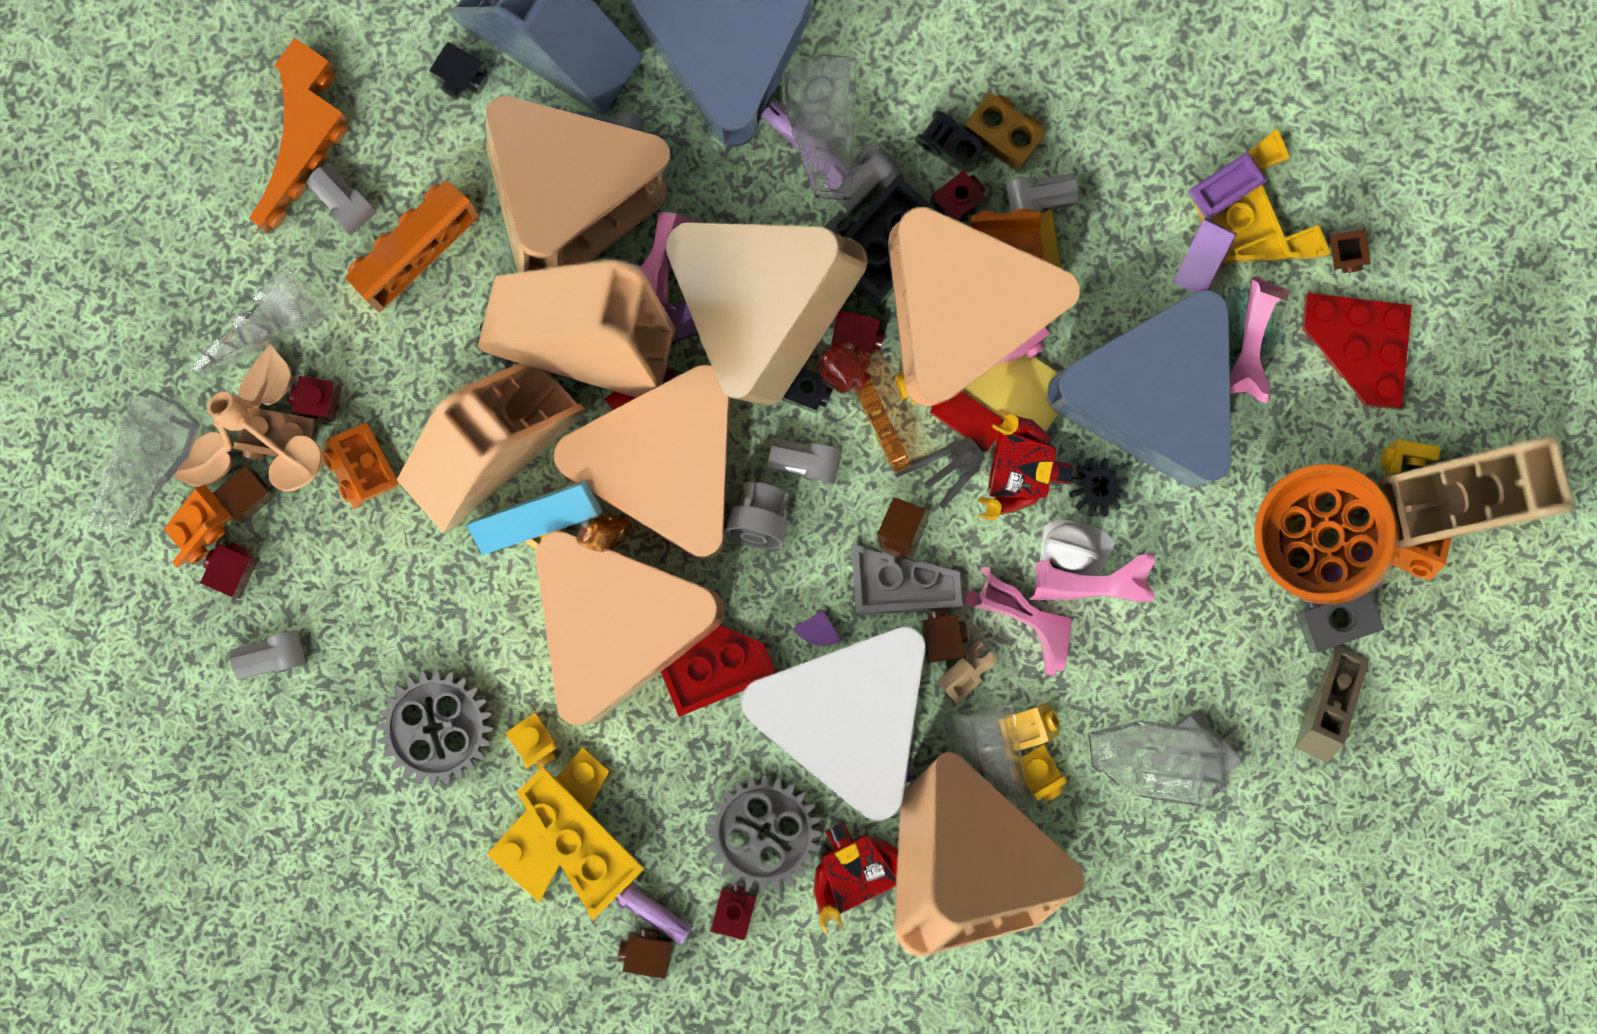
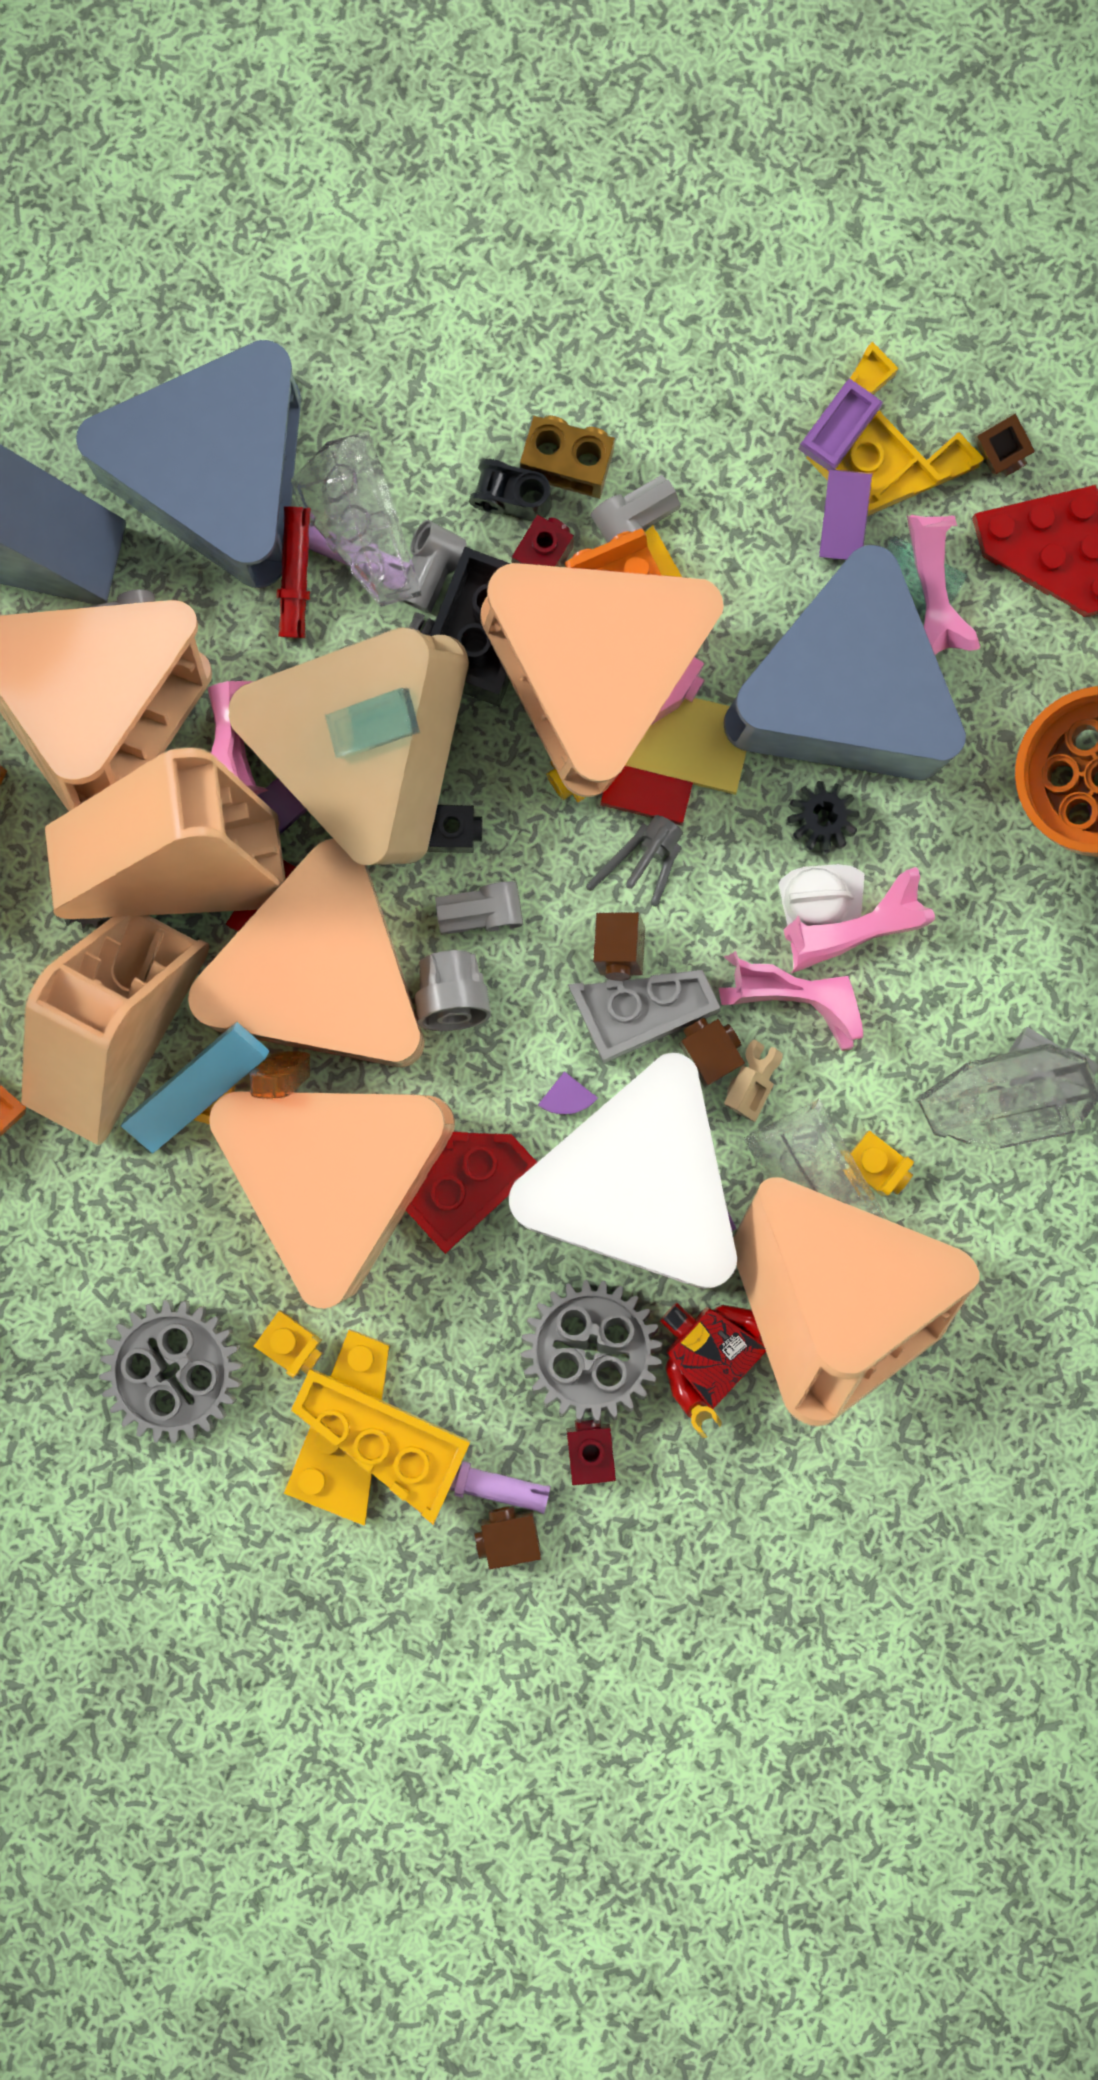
camera: 20 degrees left, 0 degrees up
clear red head [818,341,872,394] -> none
dark red brick [830,310,885,362] -> none
clear orange beam [851,375,911,474] -> none
torso [978,409,1073,521] -> none
yellow bracket [999,702,1060,753] -> none
none -> red pin [277,506,311,638]
none -> clear light blue tile [325,688,420,759]

